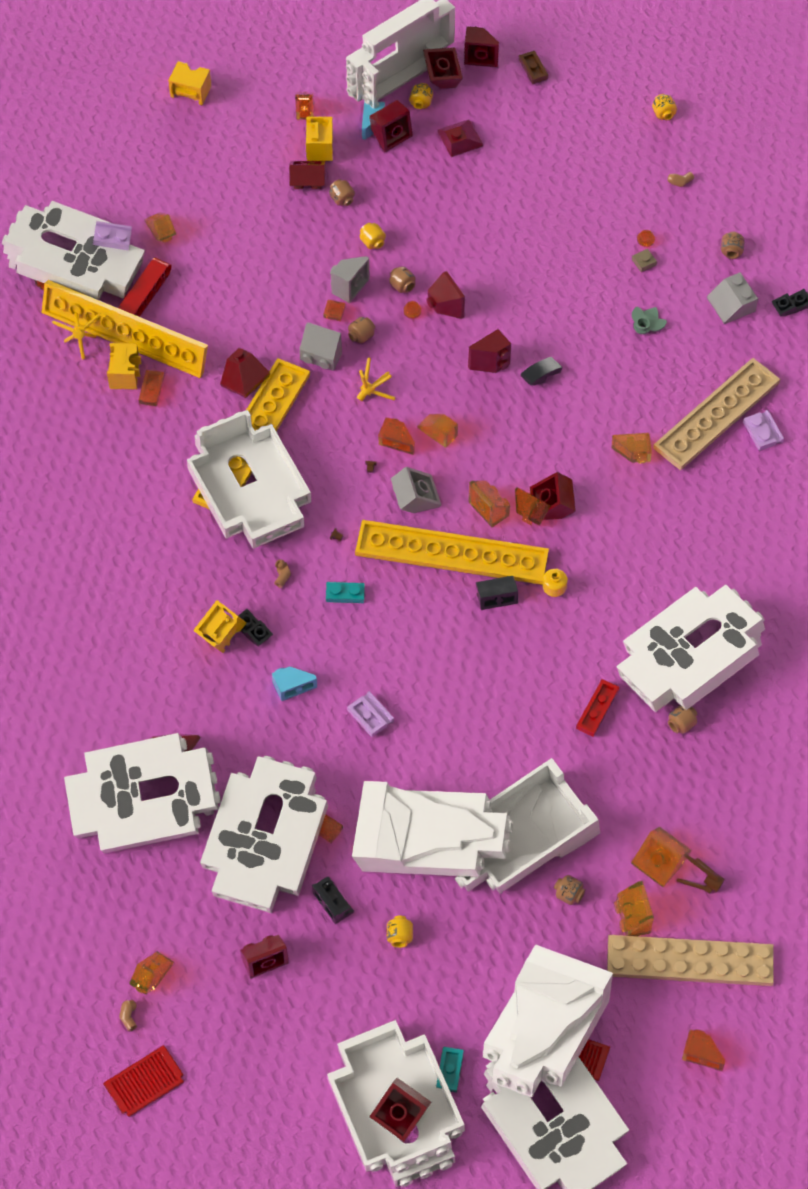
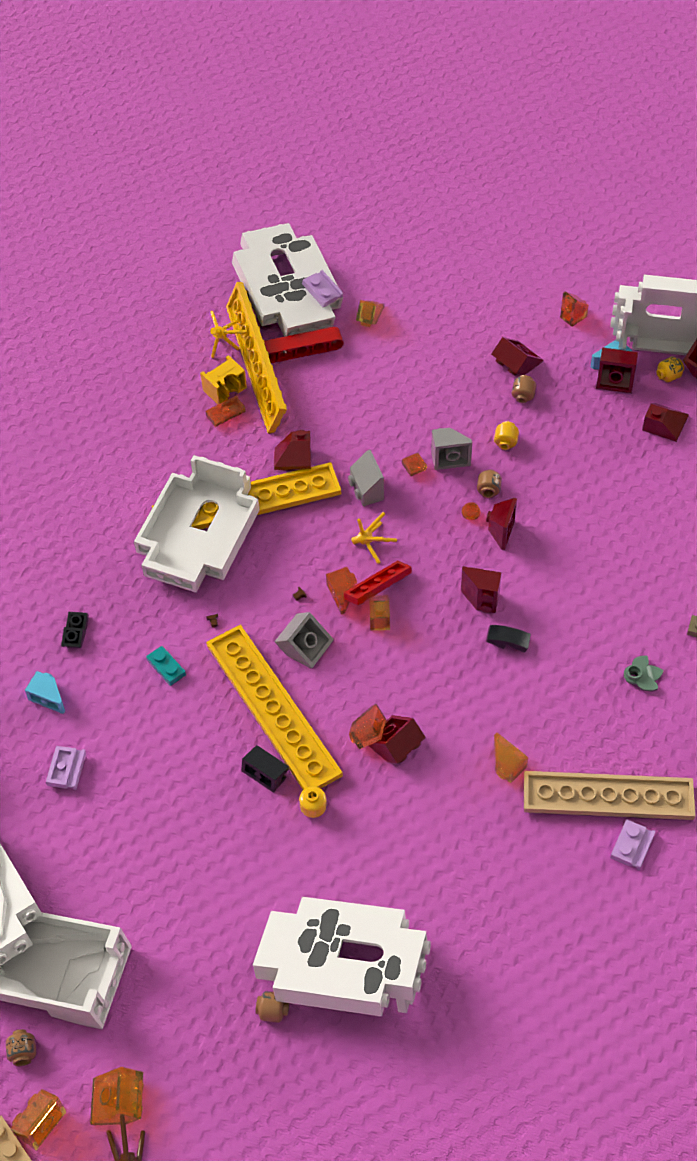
camera: 50 degrees right, 5 degrees down
yellow piece [168,61,212,105] -> none
yellow piece [193,600,247,653] -> none
medium nougat arm [274,559,291,588] -> none
yellow piece [306,117,333,161] -> none
medium nougat head [348,317,375,344] -> none
slope [468,481,510,527] -> none
red plate [576,679,619,737] -> none
none -> red plate [344,560,412,605]

